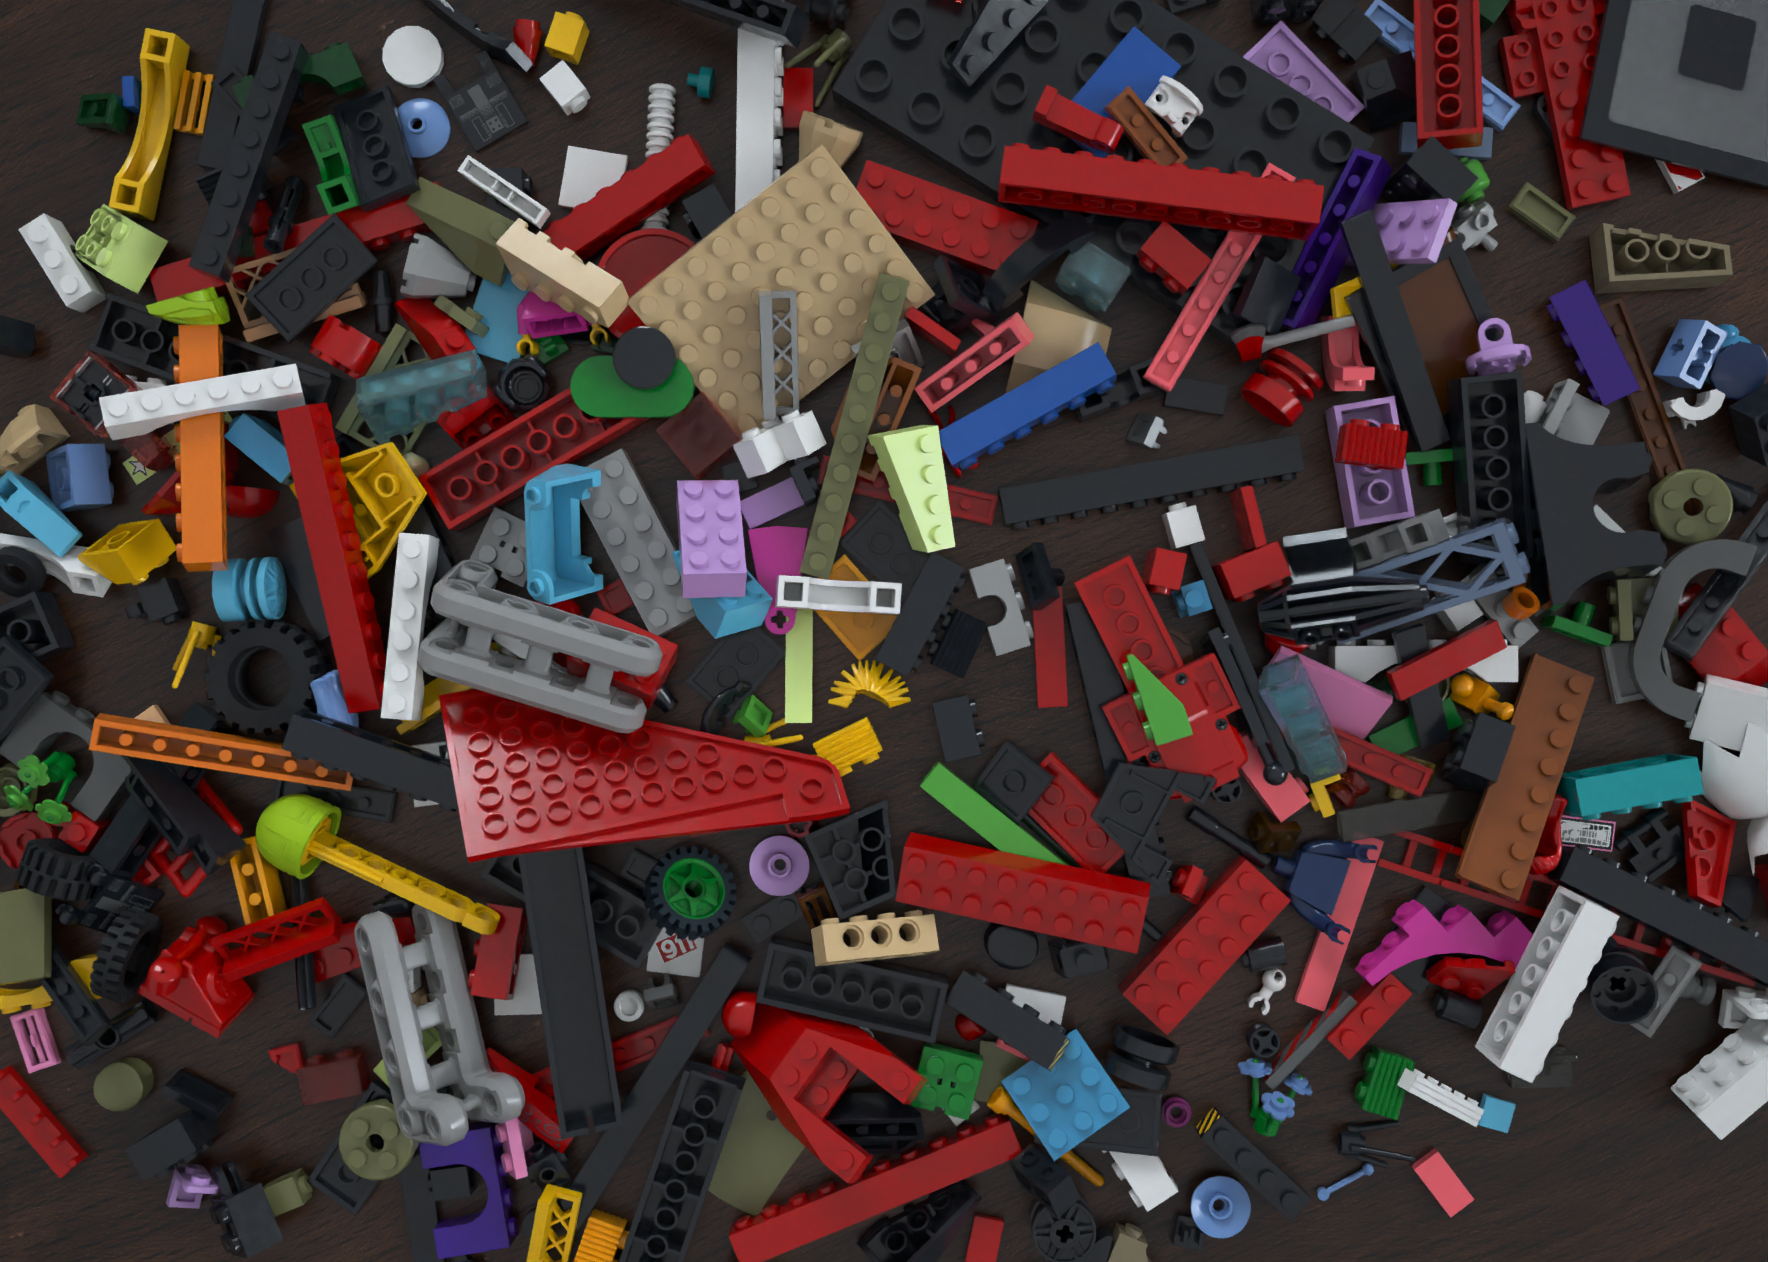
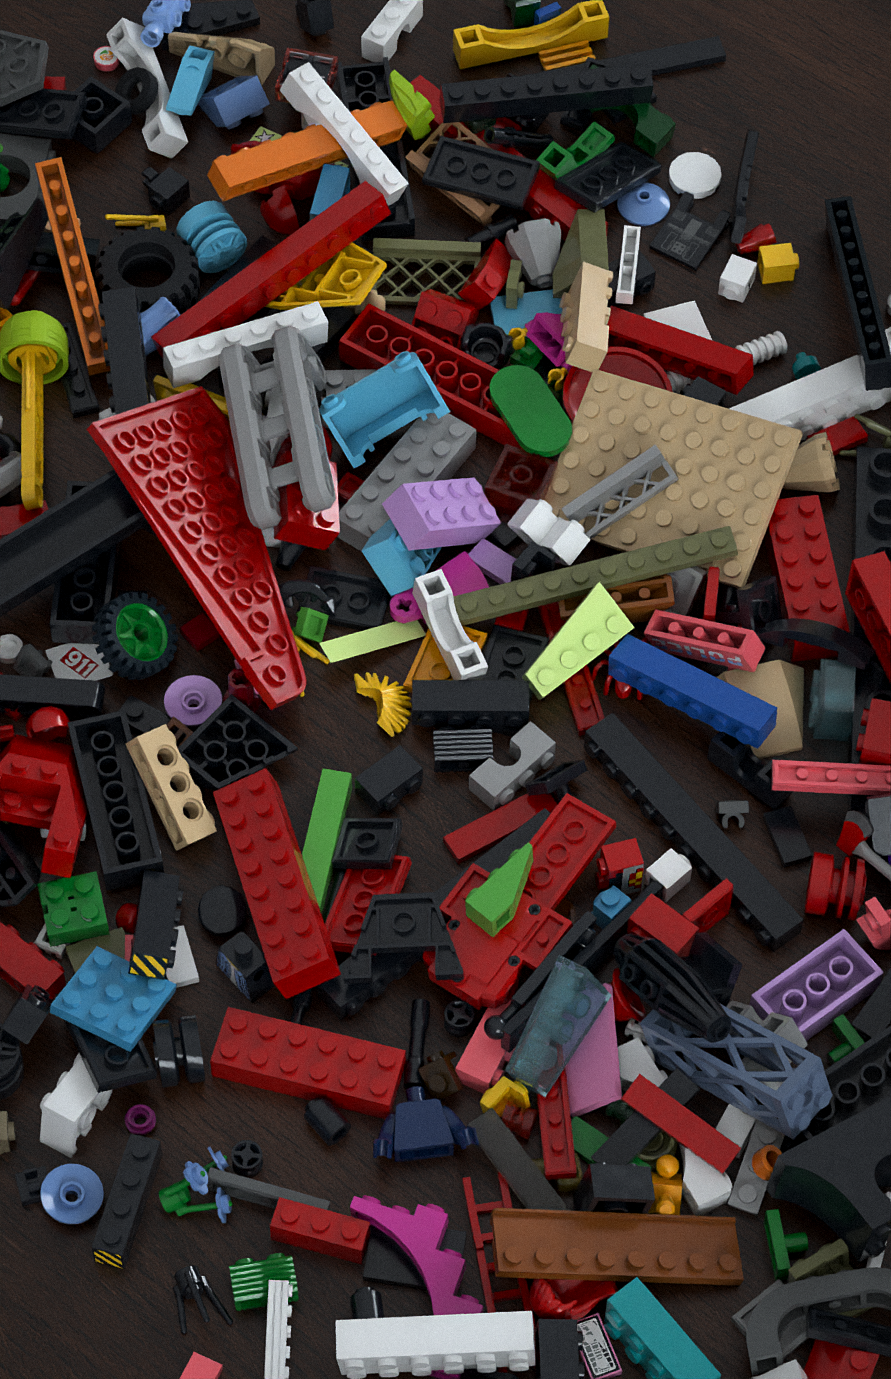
camera: 60 degrees right, 30 degrees down
yellowish green slope [74,204,168,294] -> none
yellow slope [77,518,176,585] -> none
clear red brick [119,429,178,472] -> none
red brick [309,314,382,382] -> none
clear light blue wedge [355,349,487,445] -> none
black tile [613,326,677,391] -> none
yellow brick [813,717,883,777] -> none
light orange piece [987,1086,1104,1187] -> none
red bracket [1170,865,1208,904] -> none
white arm [1247,968,1286,1015] -> none
coral tile [1294,830,1384,1012] -> none
medium blue hinge [1316,1163,1374,1201] -> none
red brick [1335,419,1408,471] -> none
red wing [1426,956,1516,1000] -> none

